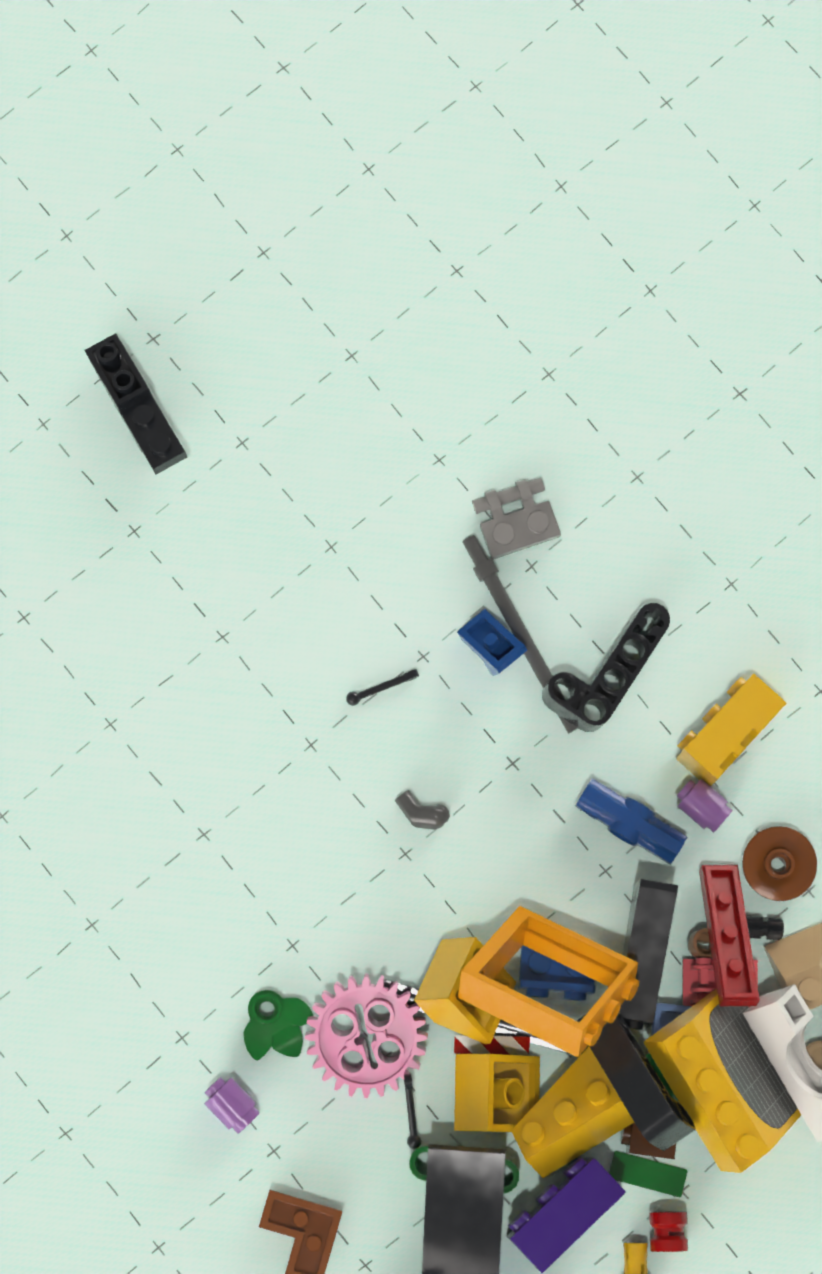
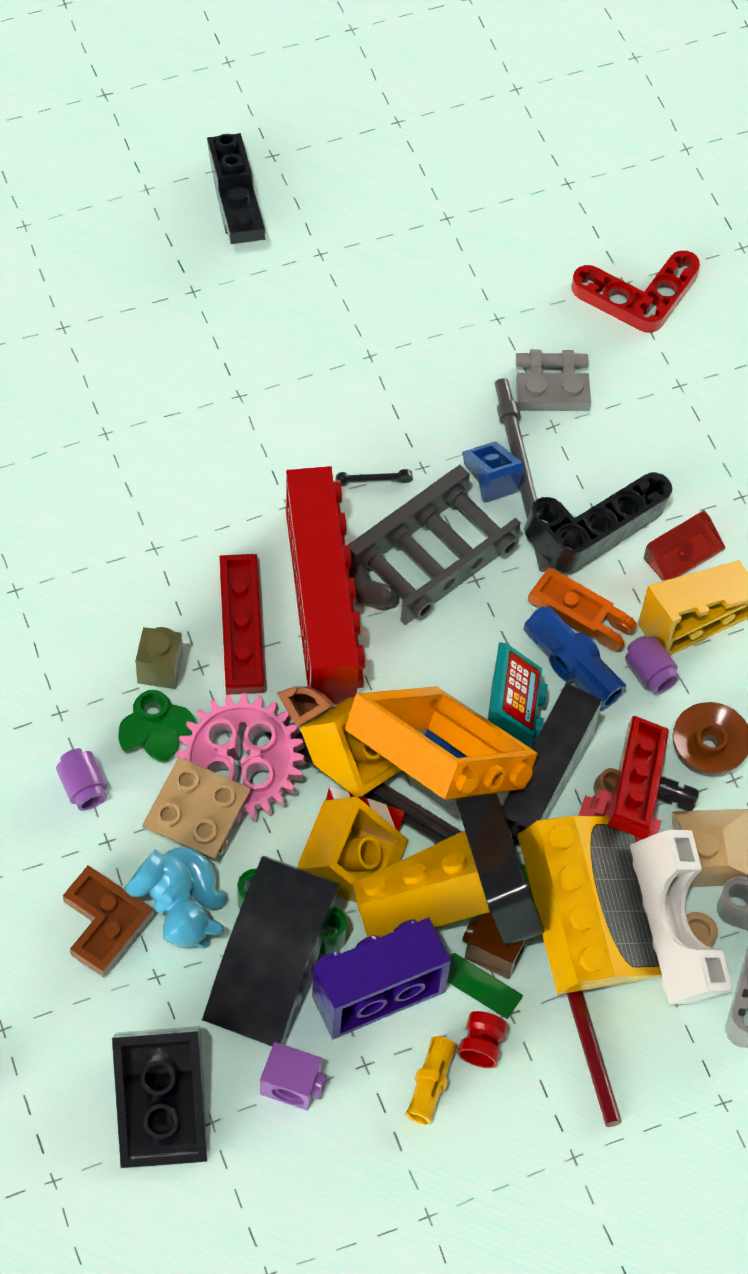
camera: 20 degrees right, 20 degrees down
black hinge [404,1074,422,1149] -> none
none -> medium azure animal [124,847,227,949]
none -> olive brick [135,627,183,689]
none -> tan hinge [142,757,251,860]
none -> red tile [219,554,265,695]
none -> nougat brick [277,686,334,727]
none -> red brick [285,466,365,705]
none -> dark grey fence [348,464,521,625]
none -> slope [487,642,548,749]
none -> orange hinge [528,567,637,652]
none -> dark red bar [566,991,622,1127]
none -> red beam [571,250,700,333]
none -> clear red slope [643,510,725,581]

